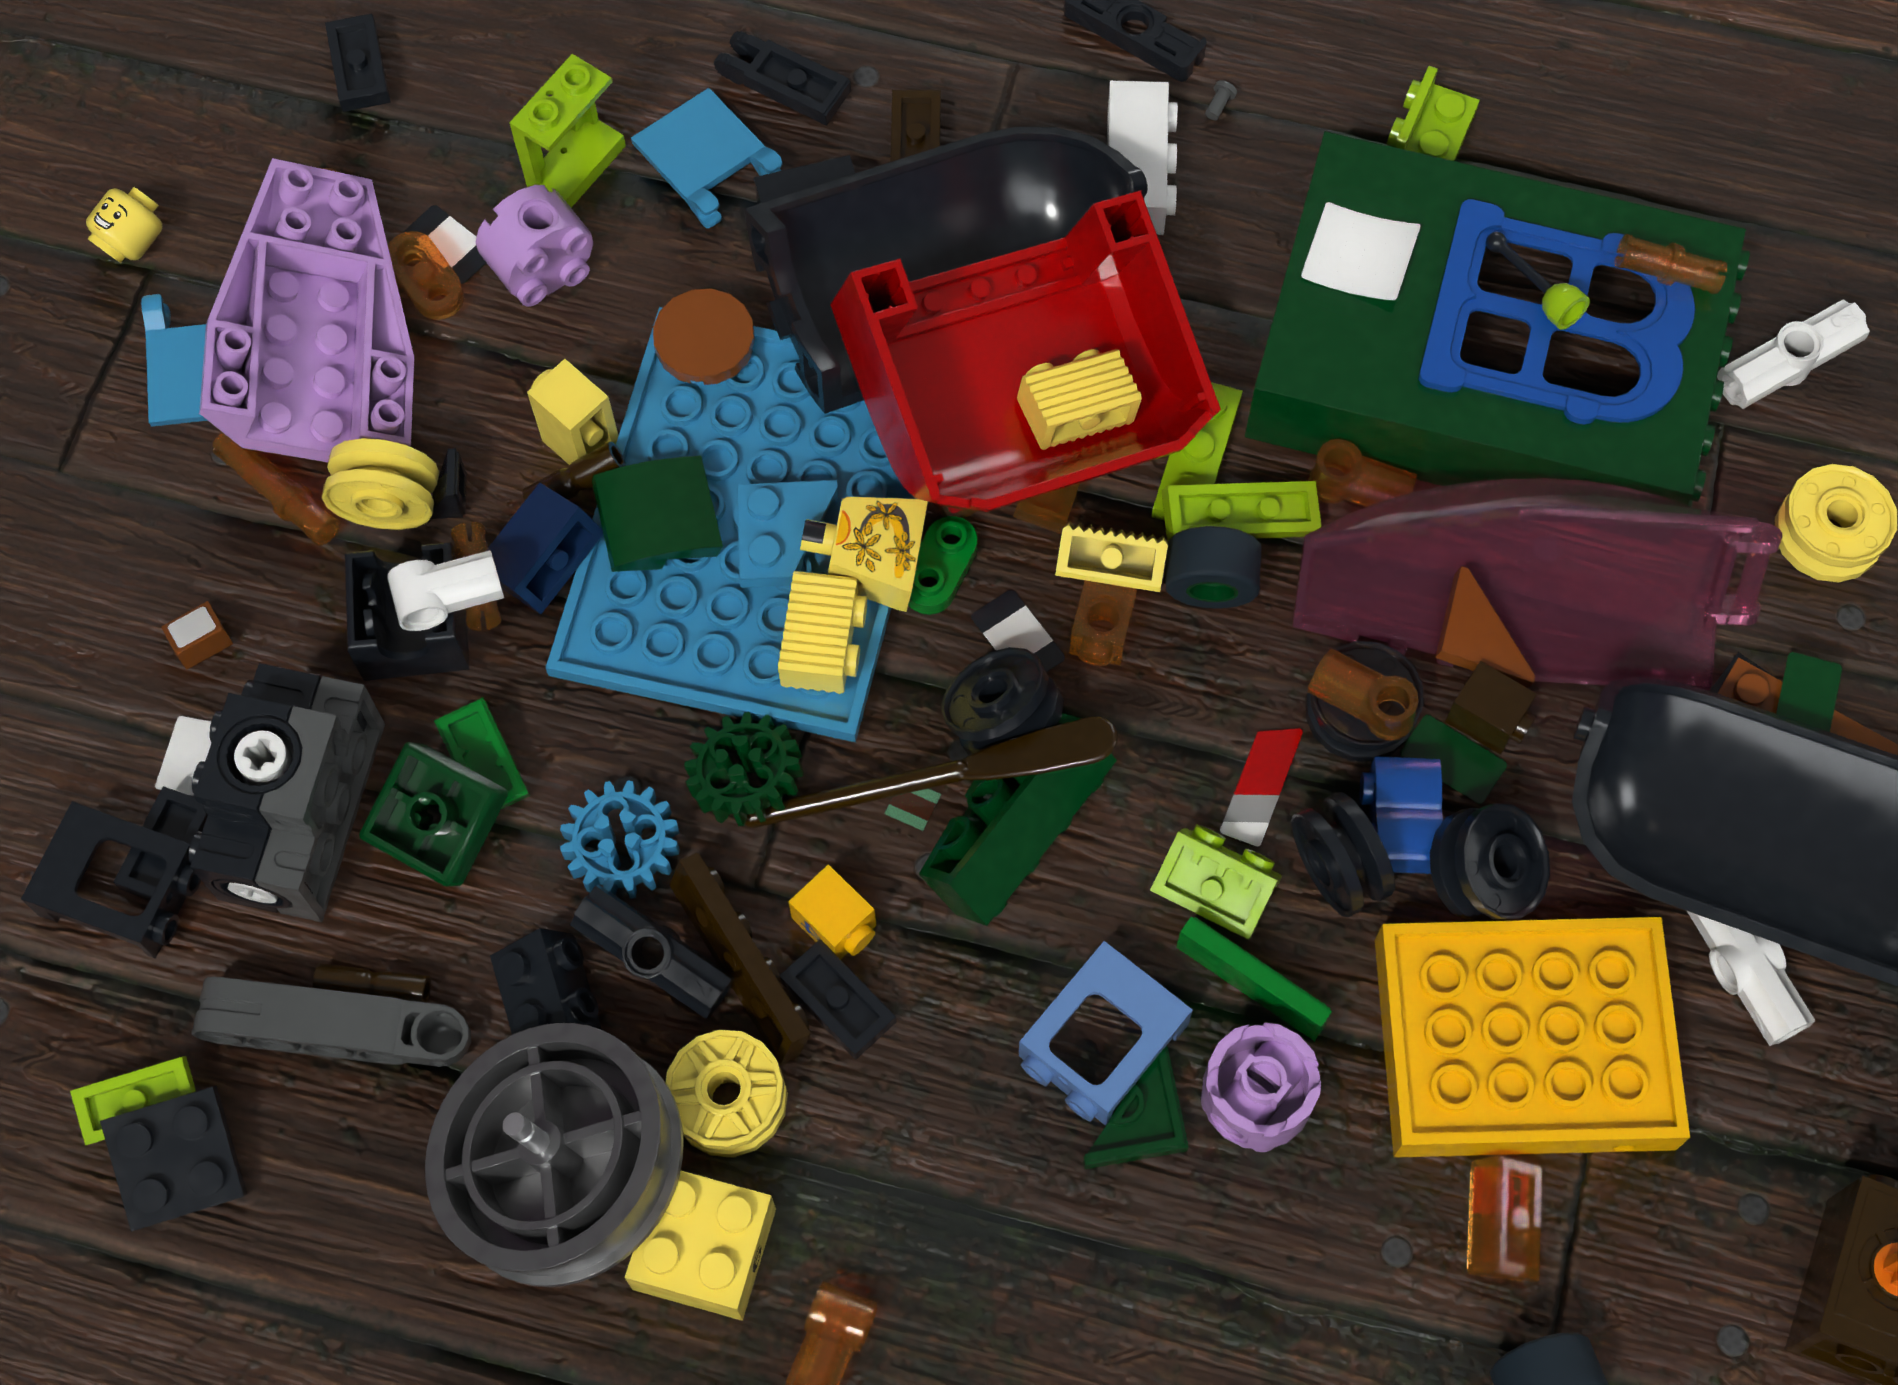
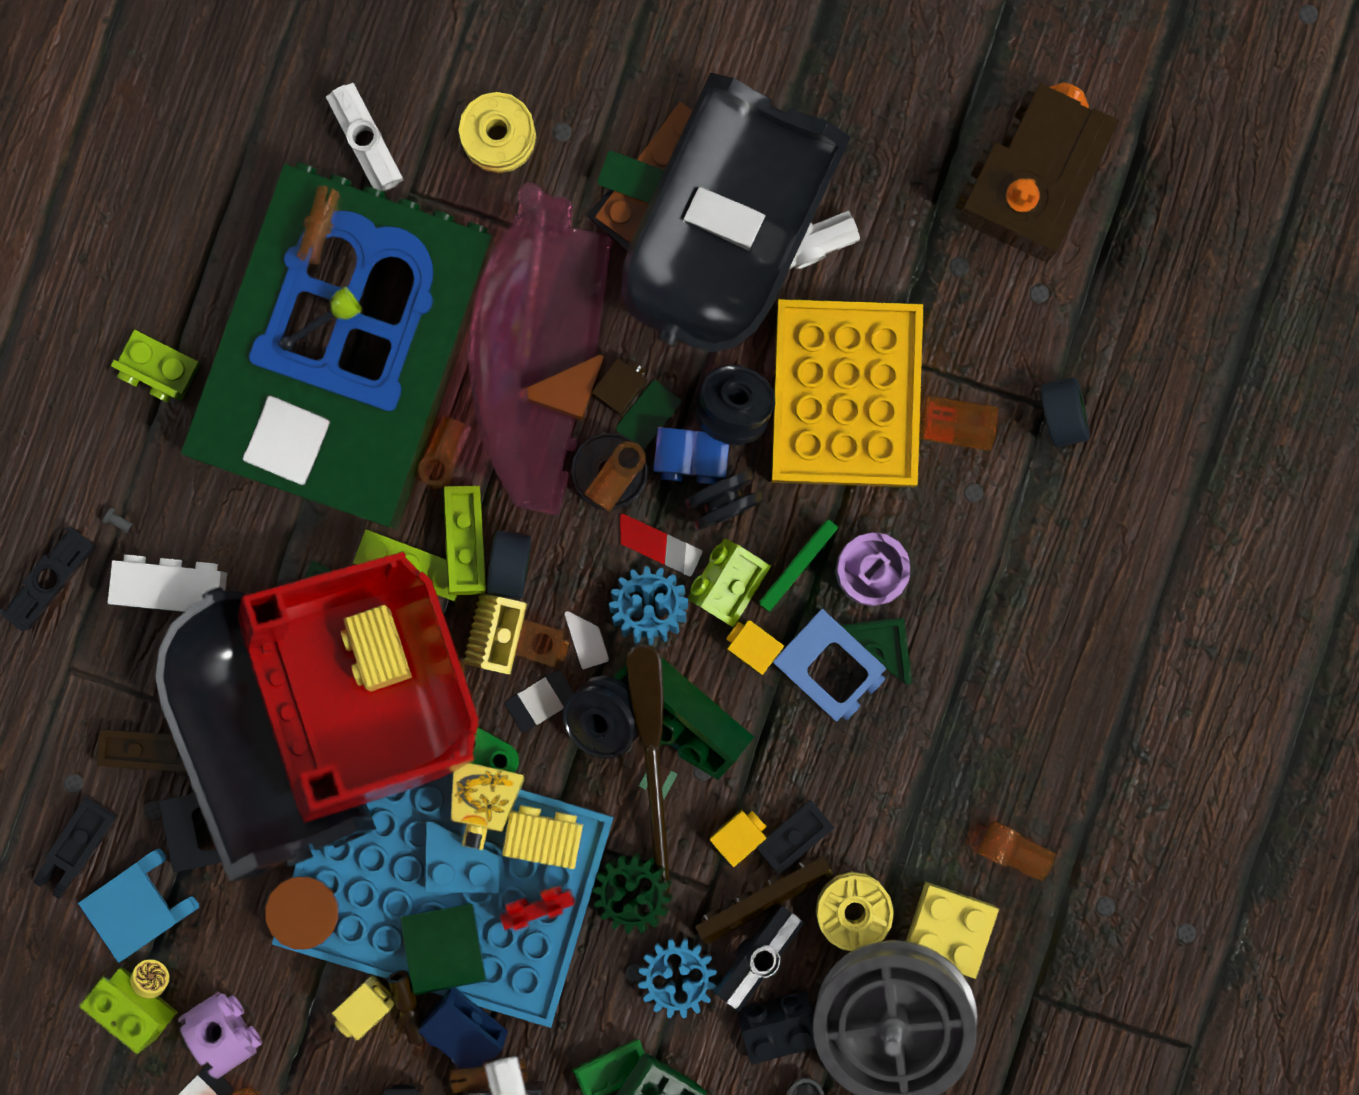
camera: 85 degrees left, 20 degrees up
none -> tile [130,960,169,999]
none -> red plate [500,885,576,931]
none -> white sticker [565,611,609,669]
none -> dark azure gear [609,566,688,645]
none -> white slope [683,187,766,251]
none -> yellow brick [726,620,784,675]

